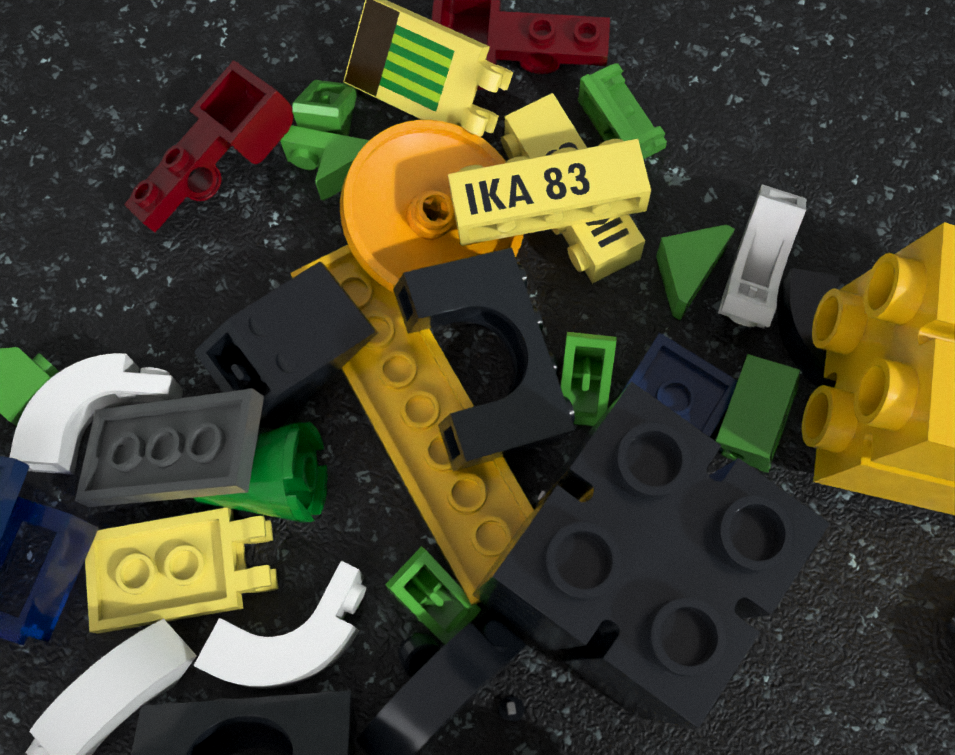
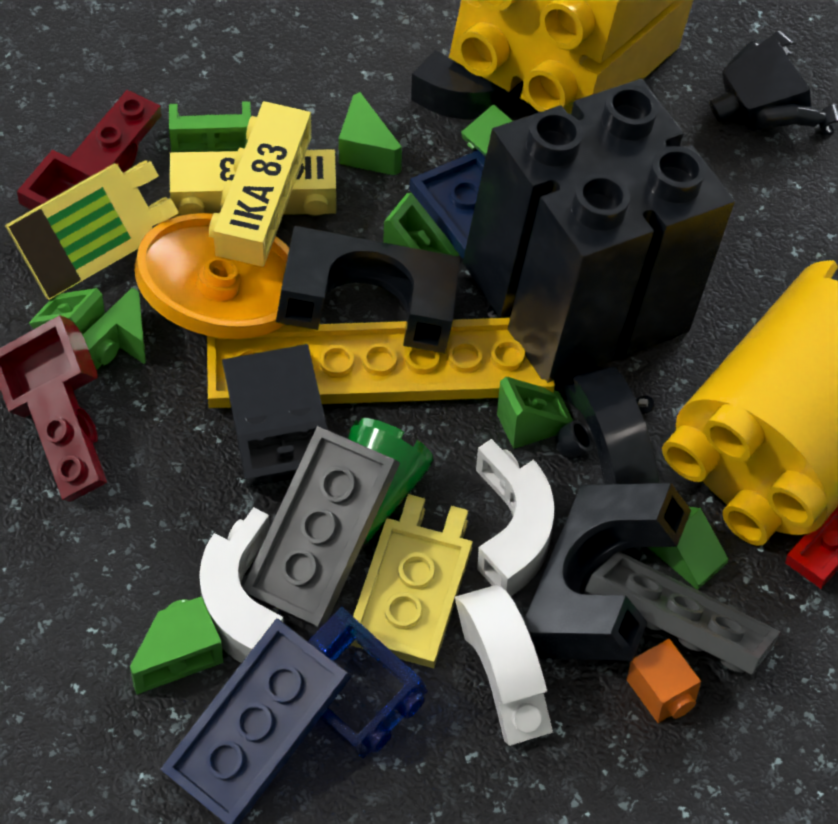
camera: 70 degrees left, 15 degrees down
white arch [718,184,806,329] -> none

